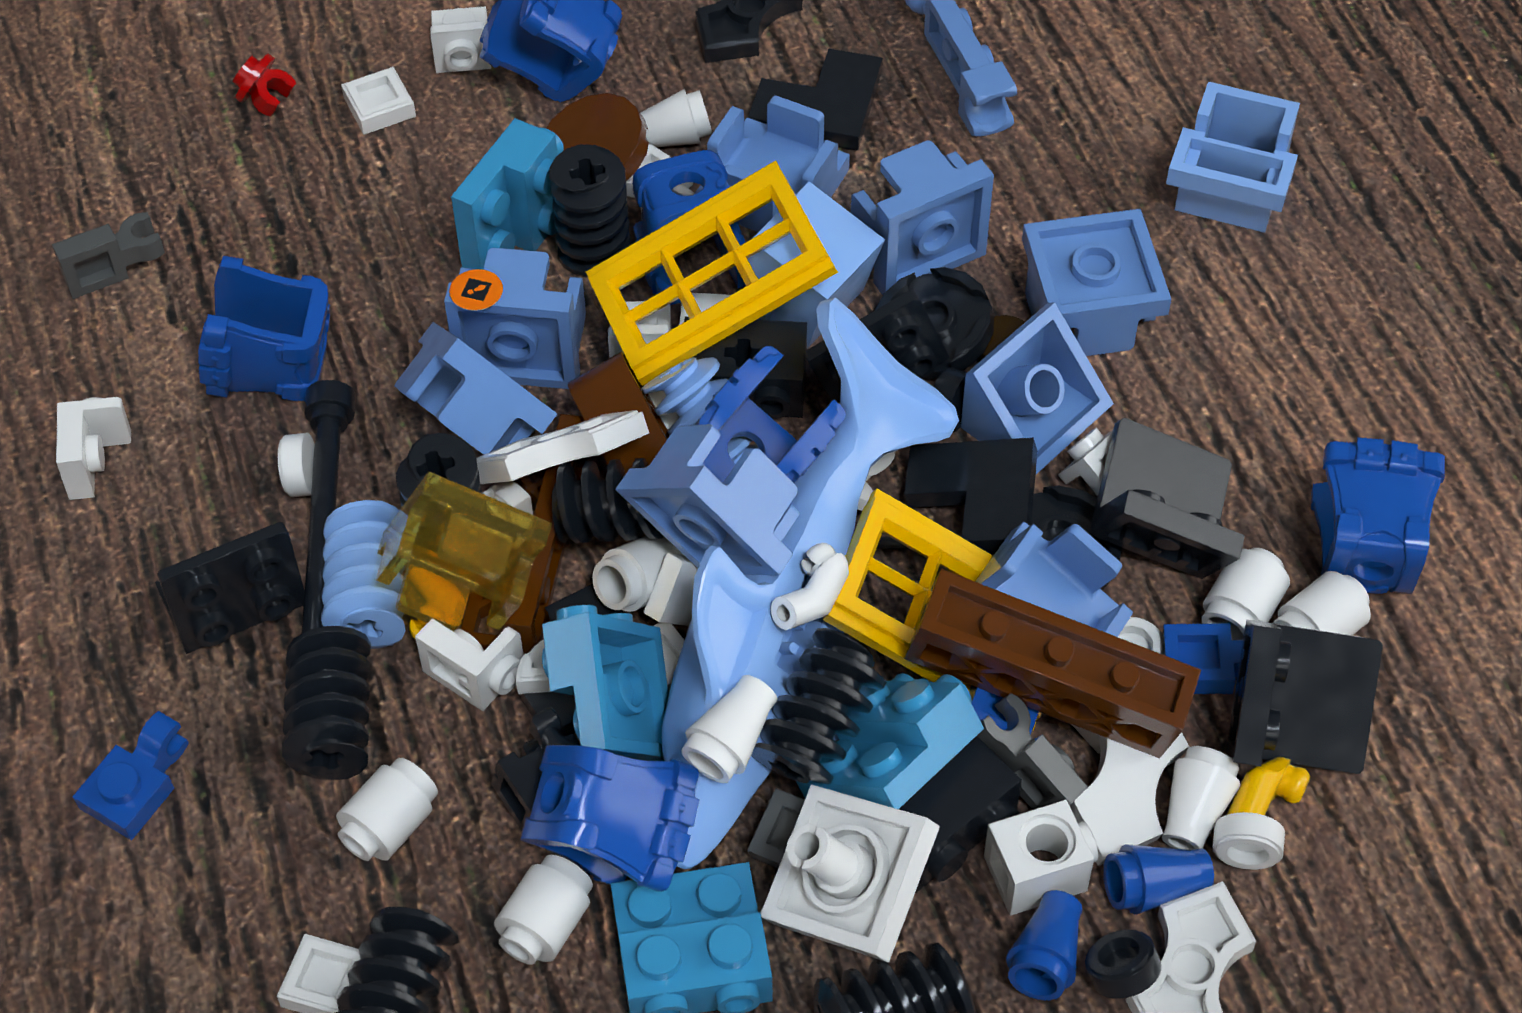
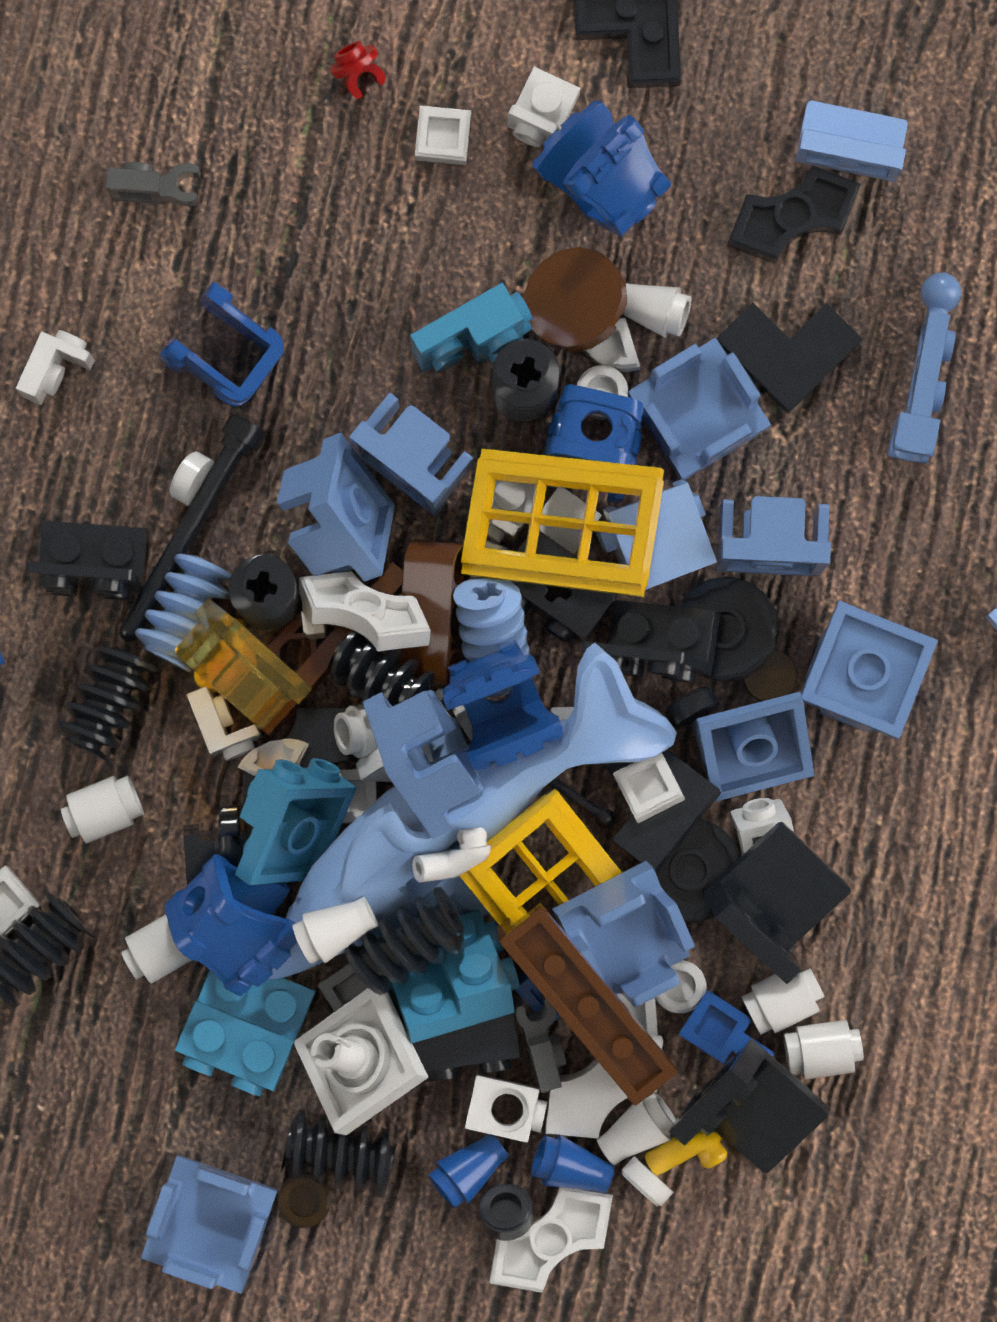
camera: 30 degrees right, 30 degrees up
orange sticker [449,269,503,311] -> none
blue piece [1311,437,1445,594] -> none
none -> white tile [613,753,685,823]

